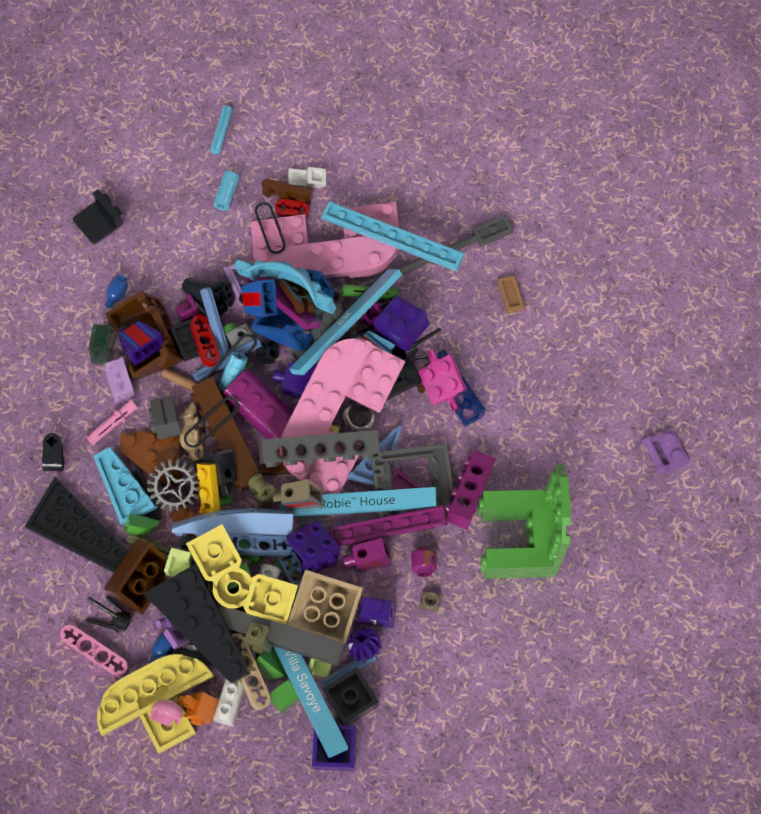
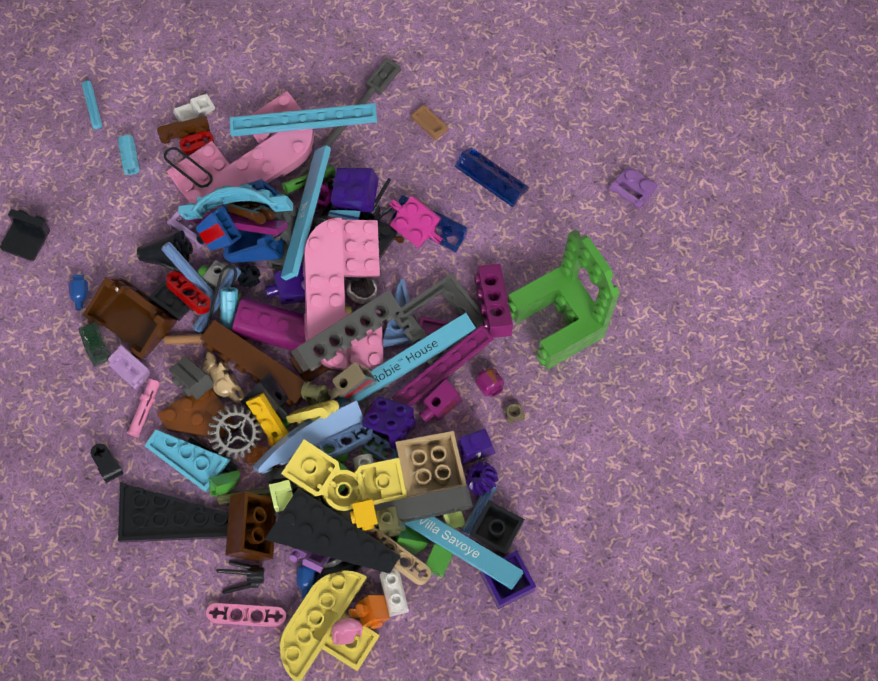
camera: 30 degrees left, 0 degrees up
dark purple torso [118,321,163,365] -> none
magenta panel [175,294,200,322] -> none
black piece [184,397,239,448] -> none
none -> light yellow plate [286,400,339,424]
none -> yellow brick [350,498,378,530]
none -> clear blue fence [454,147,530,207]

